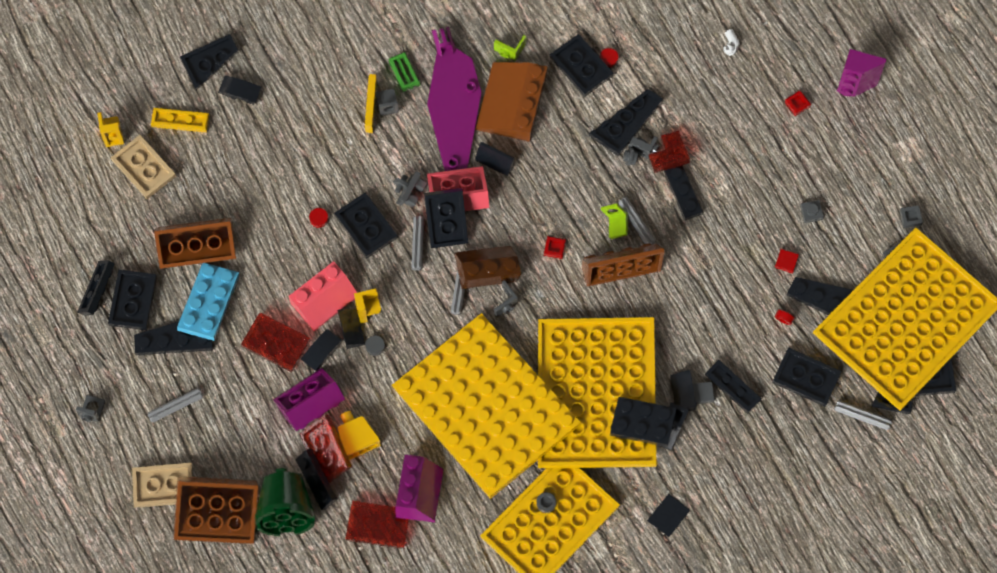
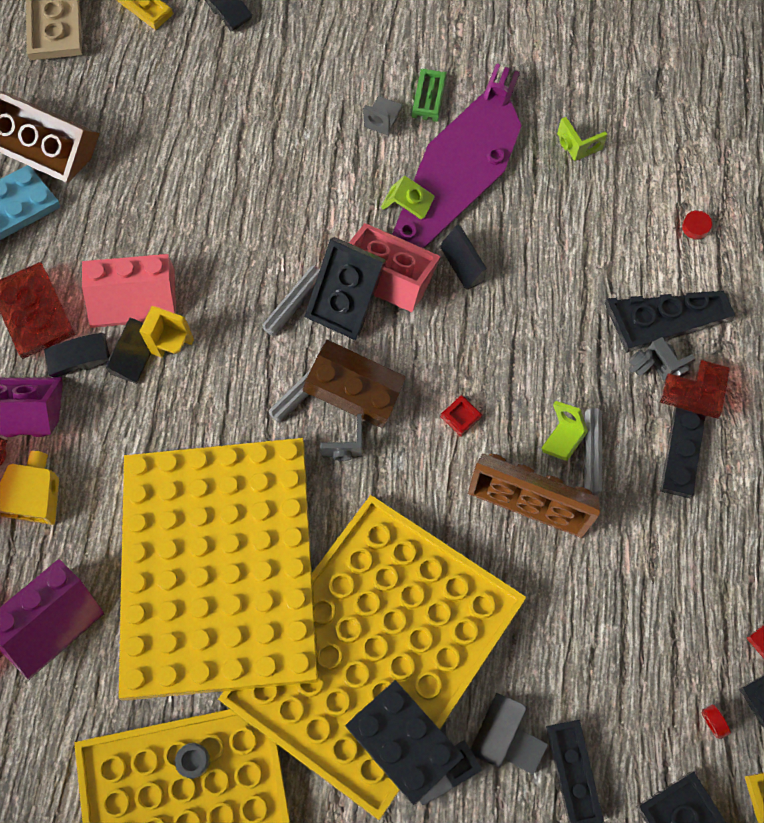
camera: 35 degrees right, 0 degrees up
red tile [309,208,328,228] -> none
black plate [334,192,398,259] -> none
yellow tile [365,74,377,133] -> none
dark grey tile [365,335,385,356] -> none
dark grey hips [393,171,427,207] -> none
dark orange slope [475,62,547,142] -> none
black plate [550,33,614,97] -> none
none -> lime bracket [380,175,435,219]

